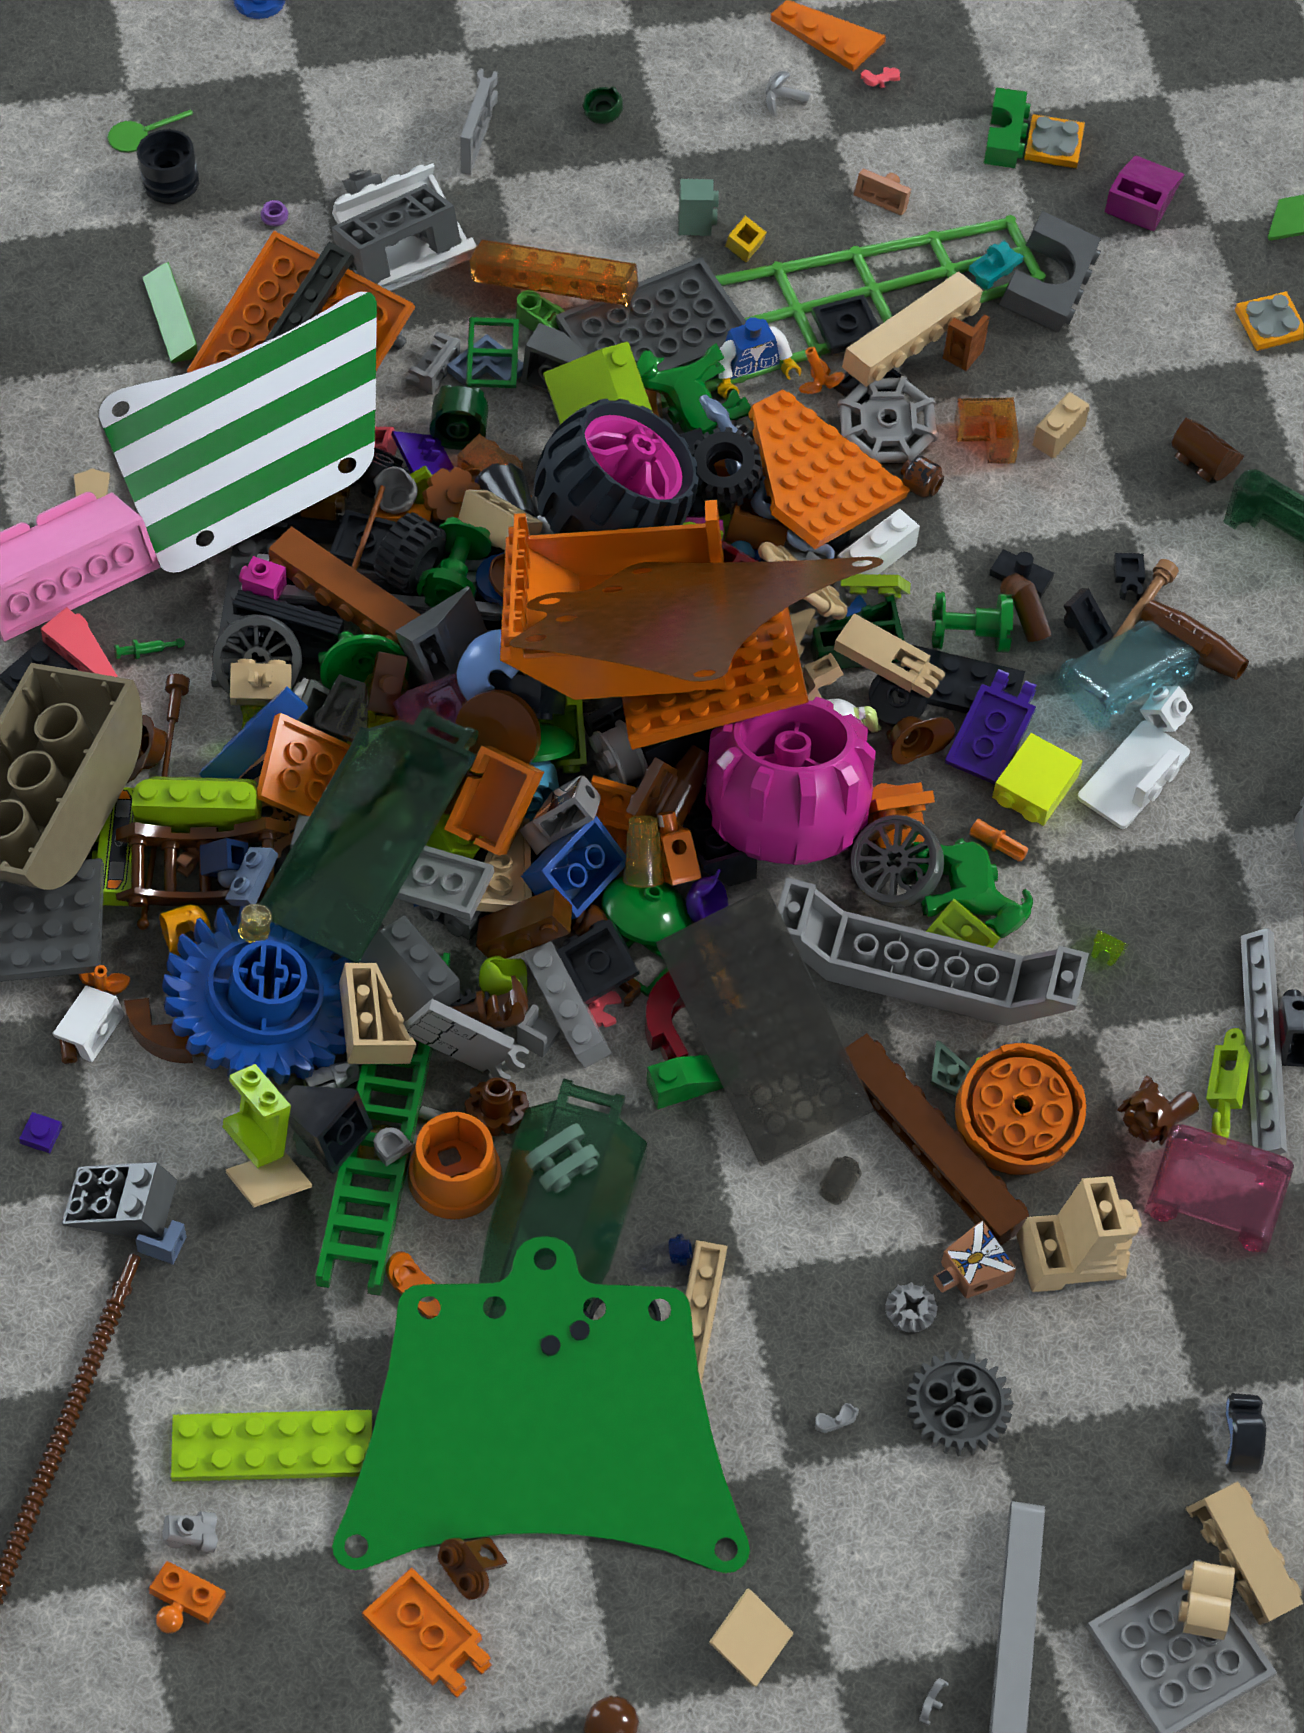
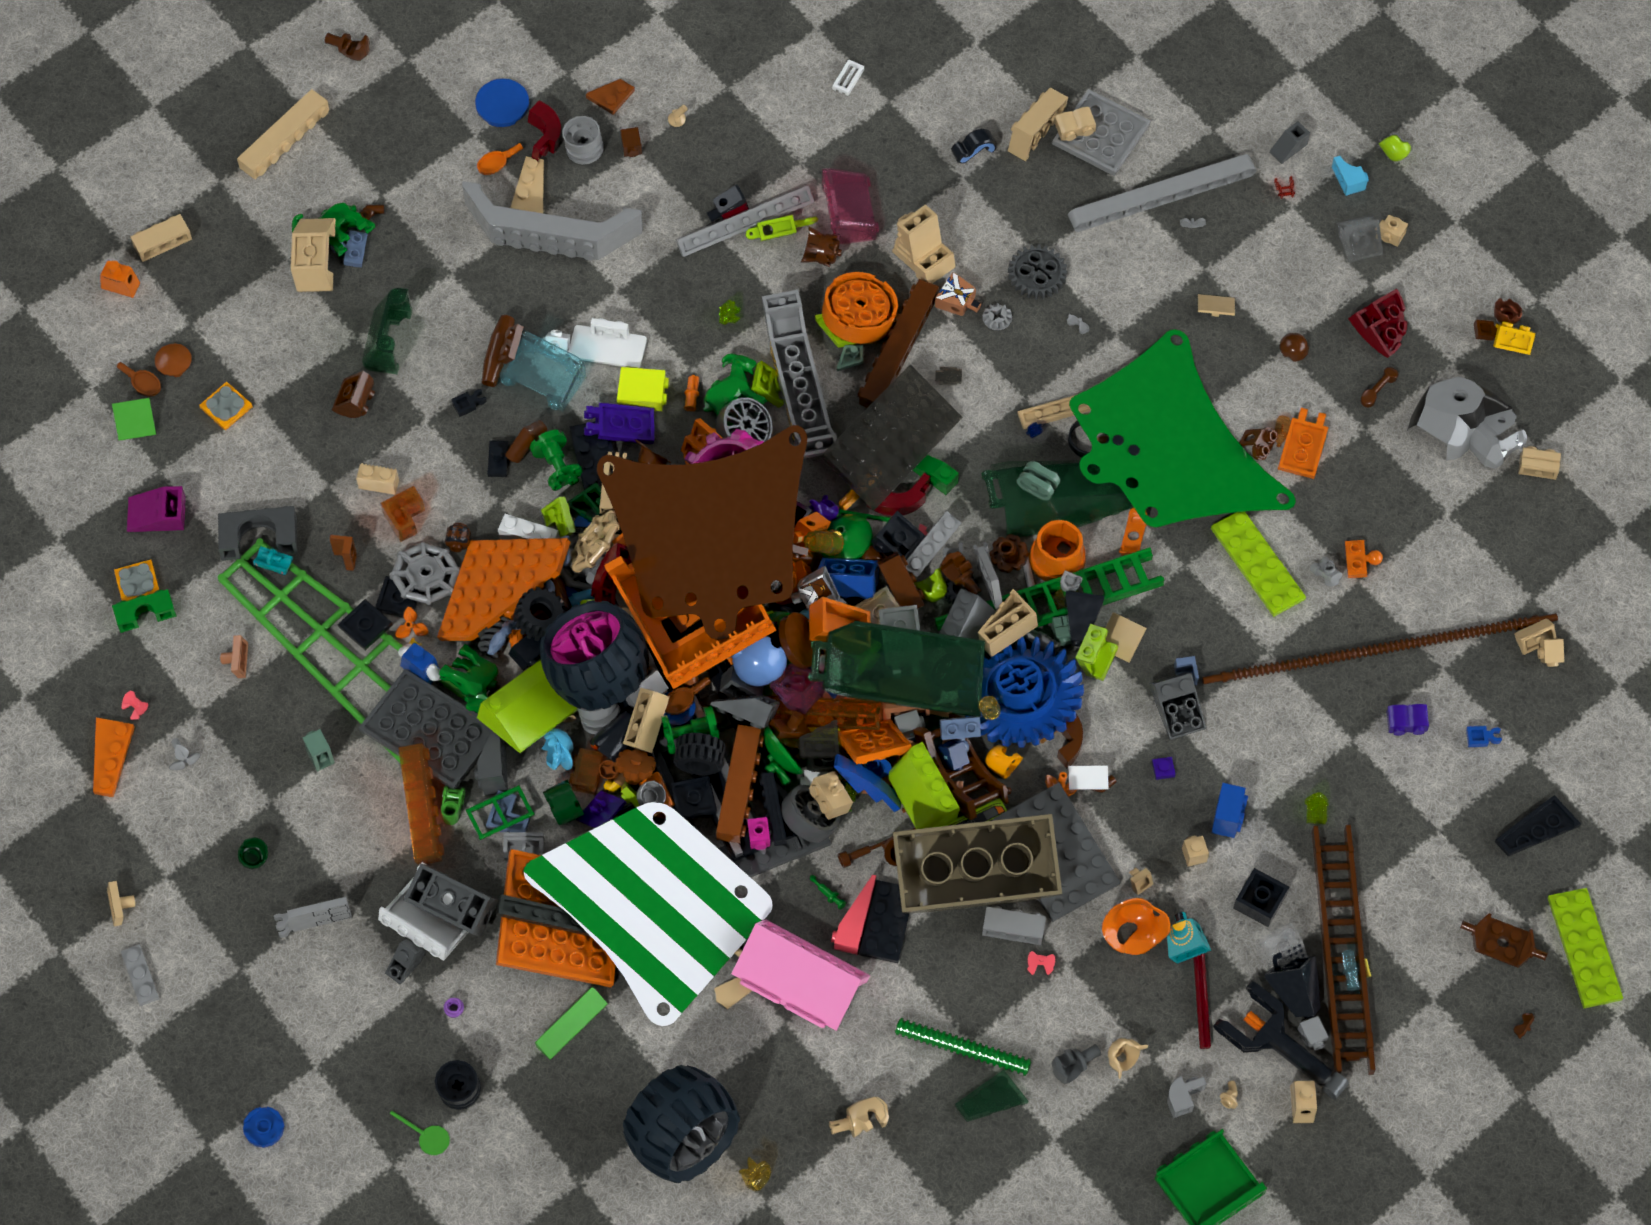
camera: 115 degrees left, 5 degrees up
dark orange axle [352,485,385,570] -> none
yellow brick [725,215,767,262] -> none
tan brick [842,271,983,387] -> none
black tile [1063,588,1114,652] -> none
medium nougat piece [1098,559,1179,667] -> none
none -> medium azure hair [542,728,573,770]
none -> clear orange piece [1274,415,1291,448]

